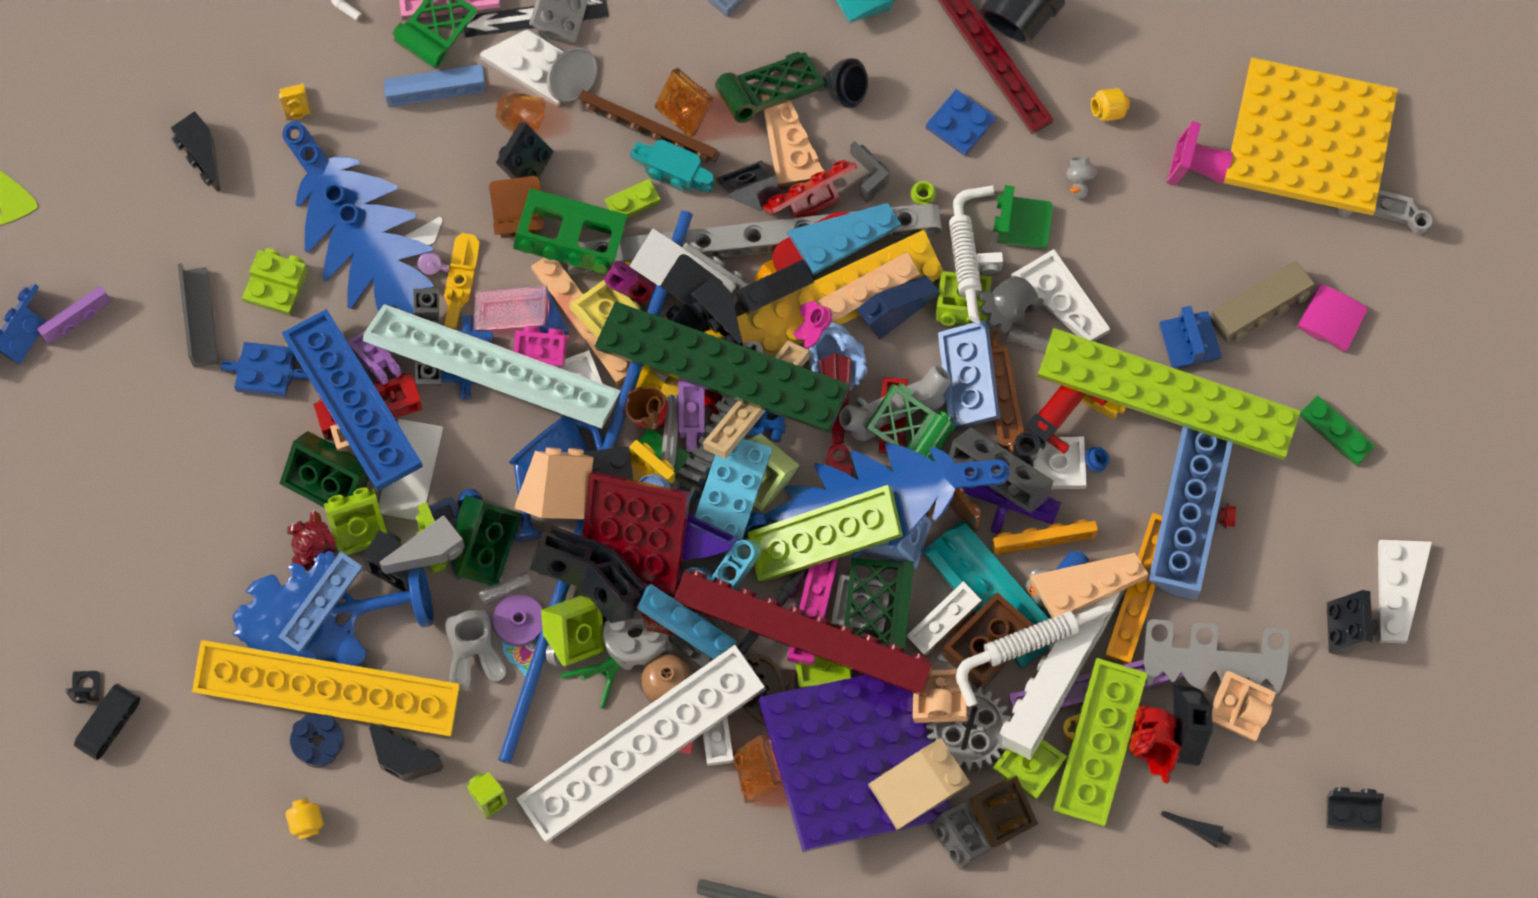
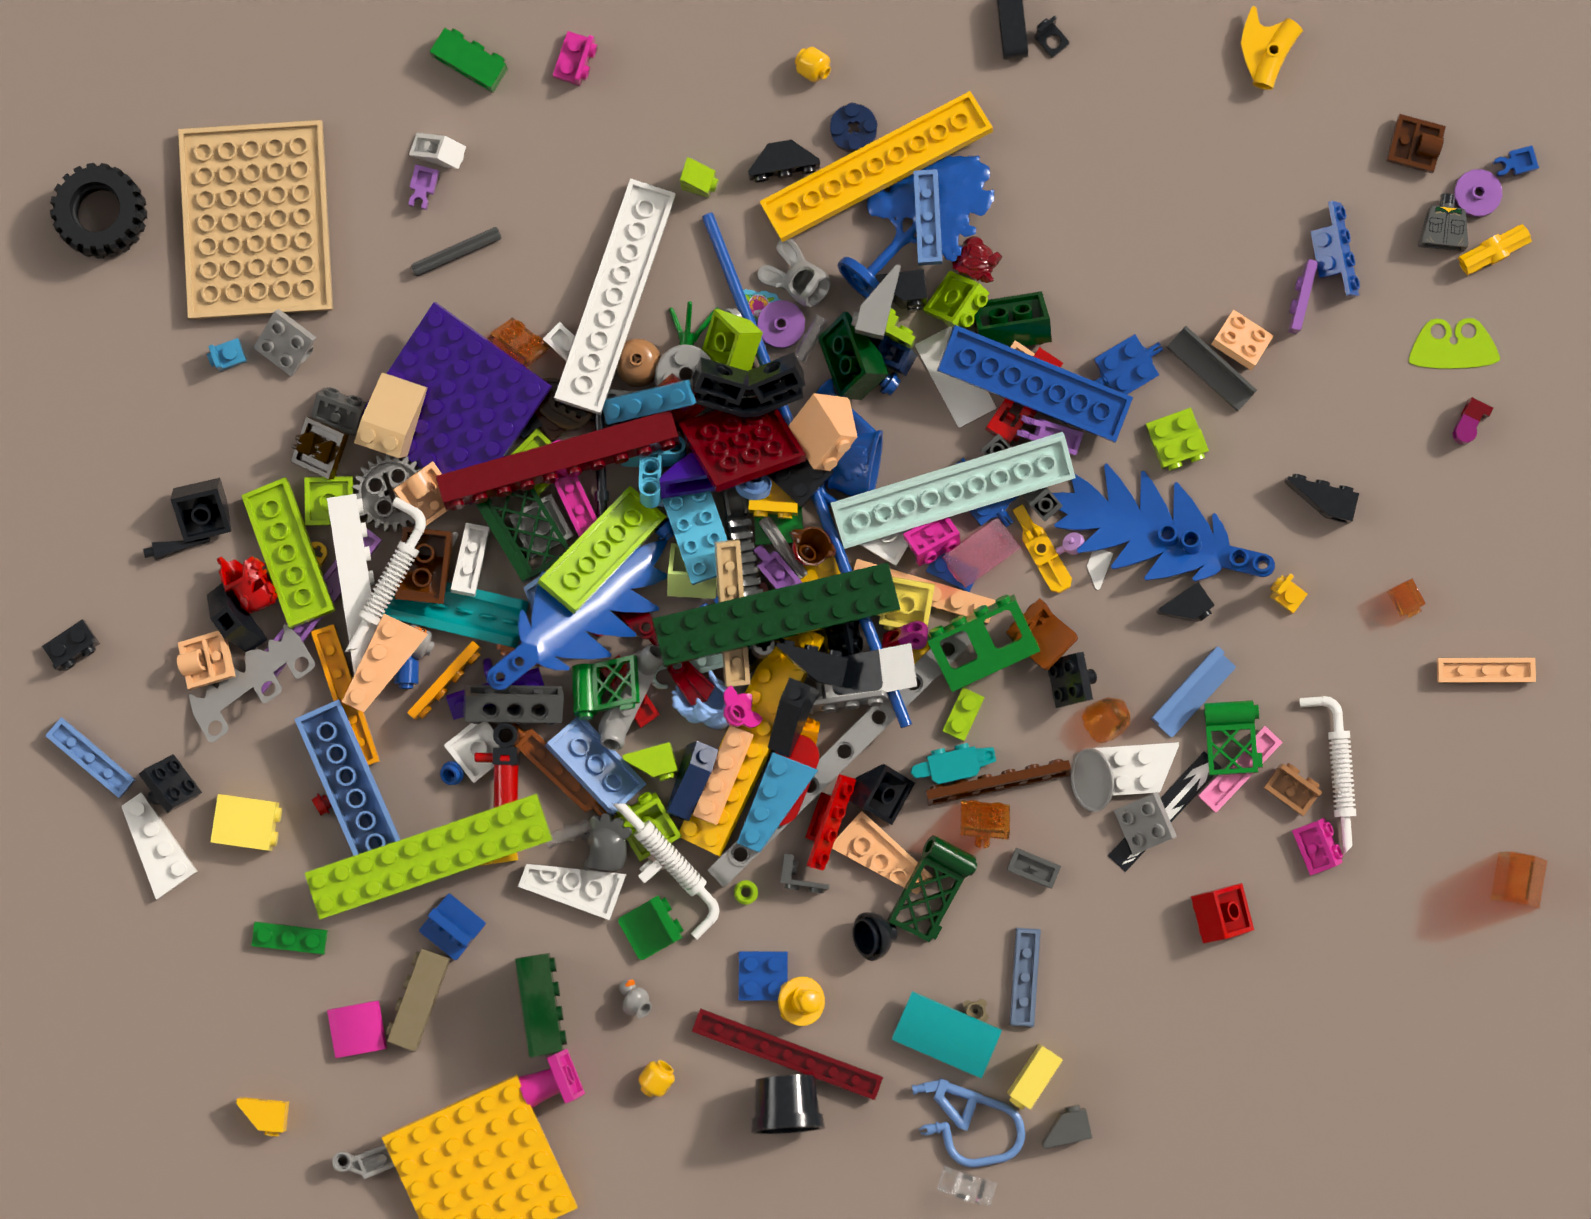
camera: 140 degrees right, 15 degrees up
none -> medium blue plate [45,717,136,798]
none -> black slope [170,478,232,543]
none -> light yellow brick [211,794,282,851]
none -> yellow slope [236,1097,289,1136]
none -> dark green slope [515,953,567,1058]
none -> lime slope [622,742,678,781]
none -> yellow plate [778,977,825,1026]
none -> dark grey plate [1007,848,1061,889]
none -> black slope [1156,582,1215,621]
none -> light nougat plate [1211,310,1274,371]
none -> clear orange brick [1387,578,1426,618]
none -> leg [1452,397,1493,445]

